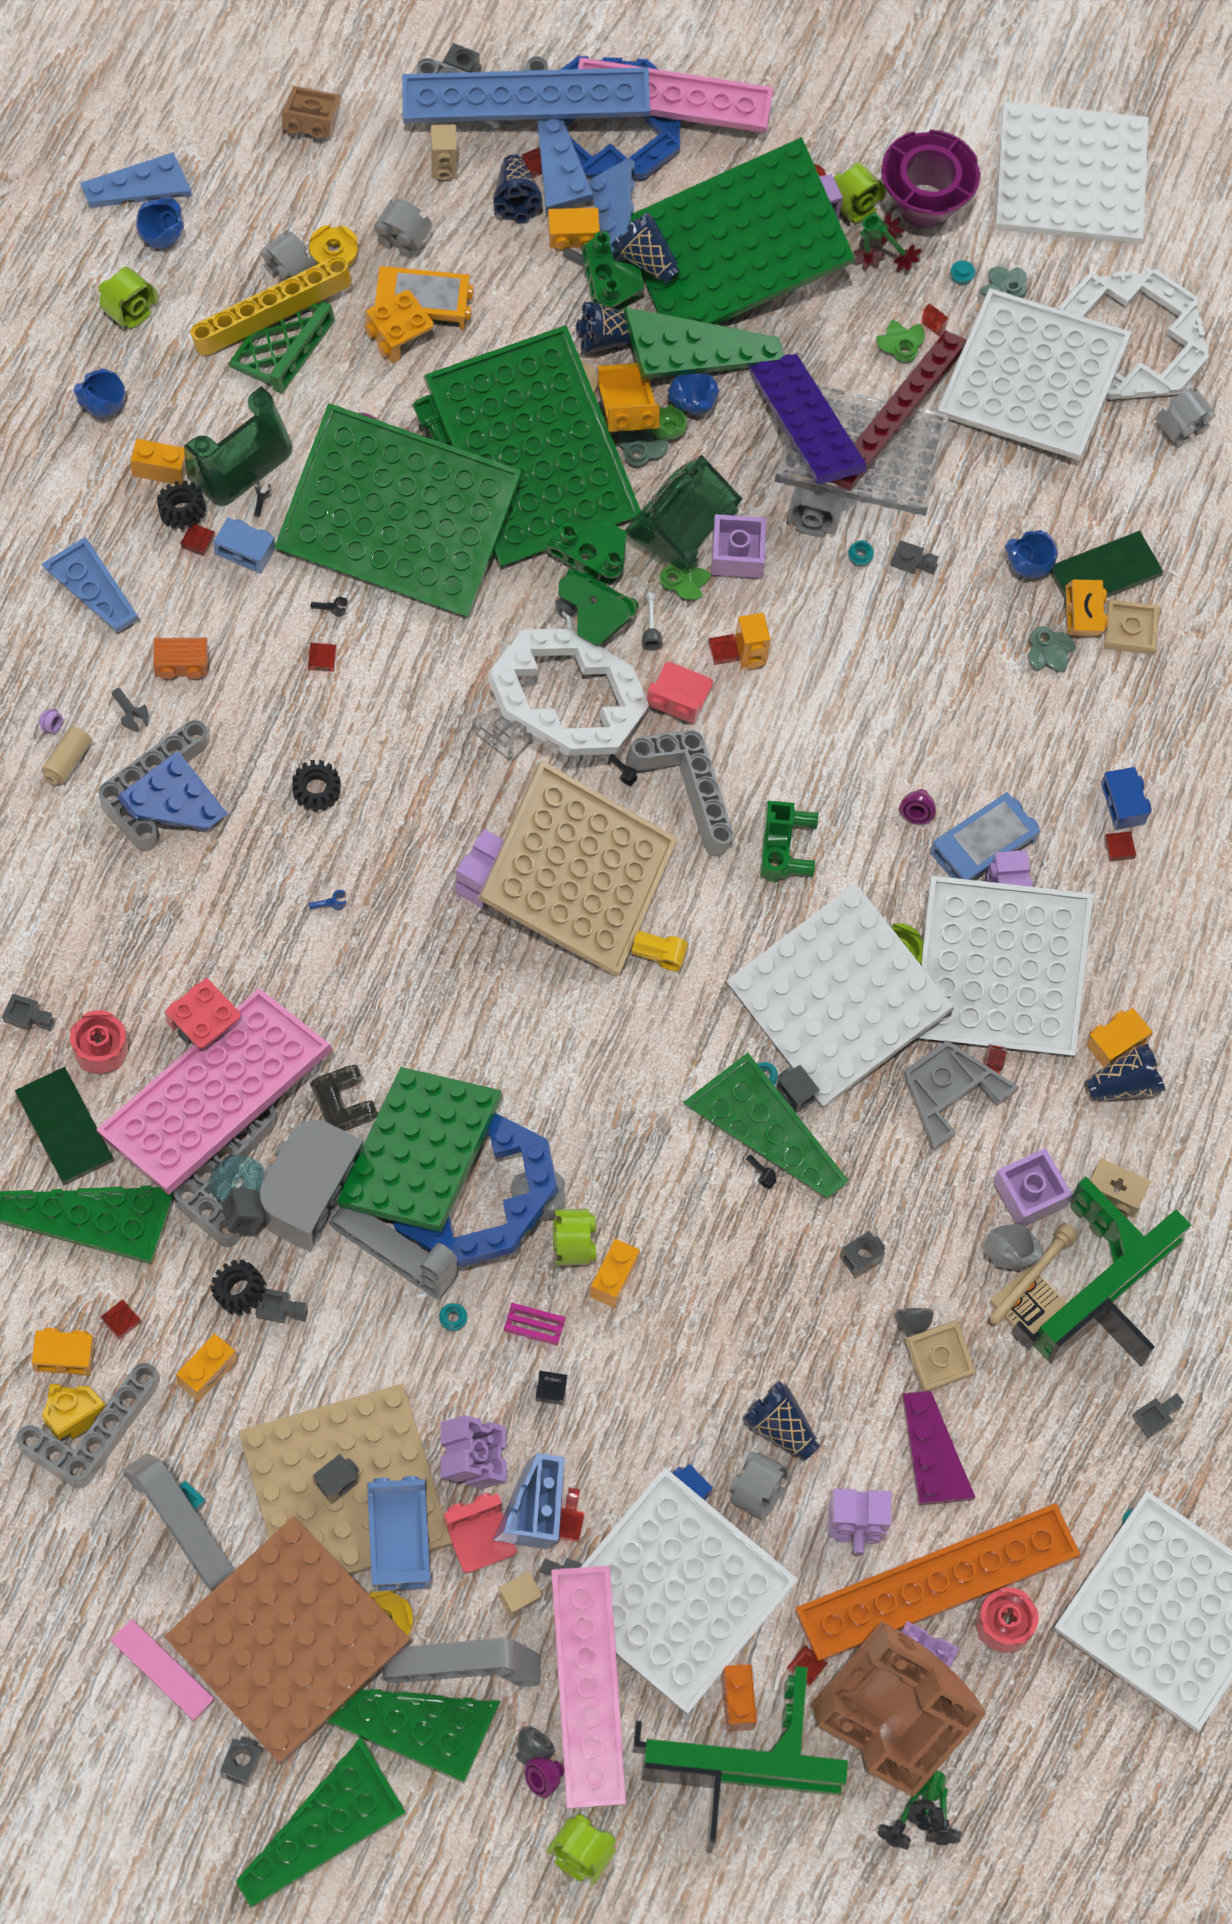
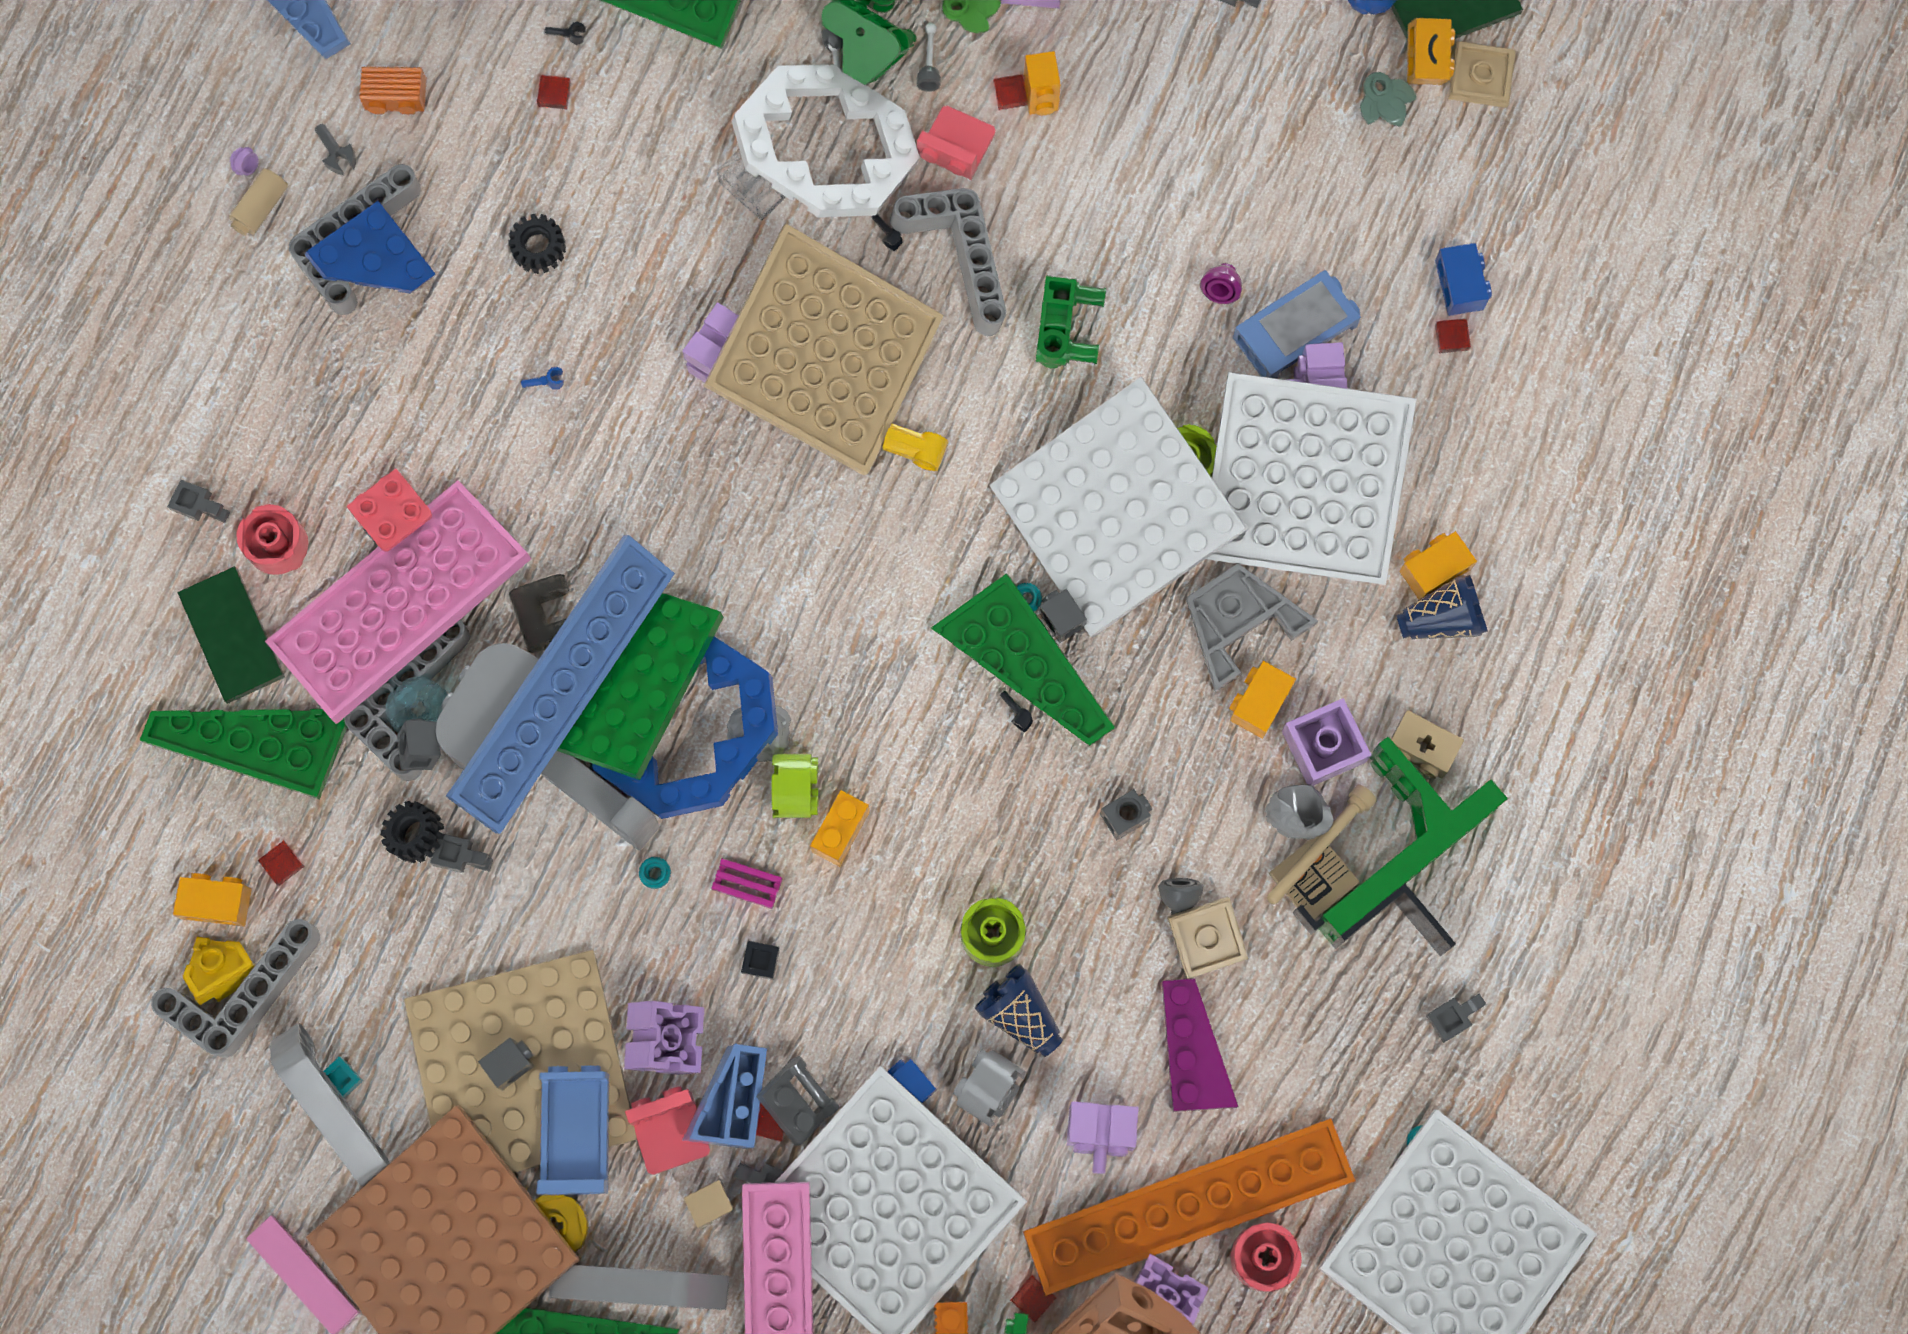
camera: 10 degrees right, 10 degrees up
light orange brick [176,1333,237,1402] -> none
clear red piece [984,1044,1007,1073] -> none
none -> medium blue plate [446,535,675,834]
none -> dark grey plate [756,1056,839,1146]
none -> lime brick [961,898,1026,968]
none -> light orange brick [1229,661,1296,739]

